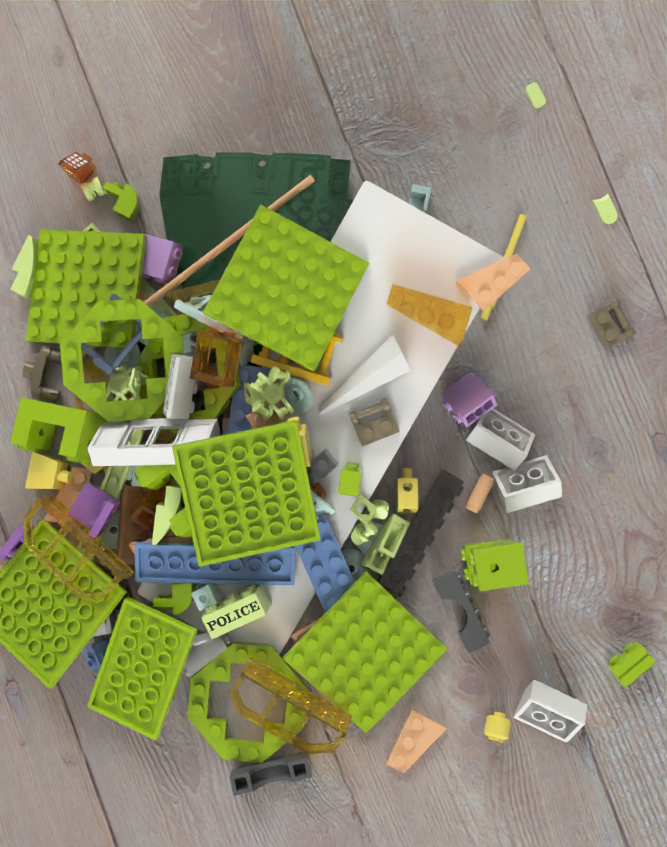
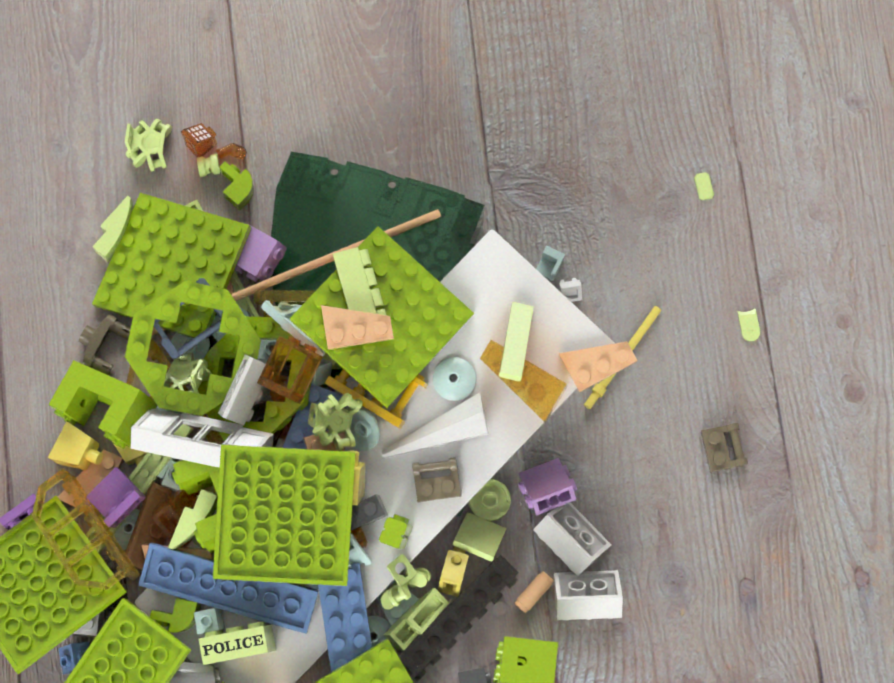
camera: 10 degrees right, 10 degrees down
none -> yellowish green piece [125,118,172,172]
none -> clear orange arm [216,143,247,159]
none -> light nougat wing [321,305,394,350]
none -> yellowish green windscreen [333,247,387,316]
none -> light aqua dish [433,357,476,401]
none -> yellowish green tile [453,512,507,562]
none -> yellowish green tile [469,479,511,522]
none -> yellowish green tile [499,302,534,381]
none -> white tile [559,278,582,302]

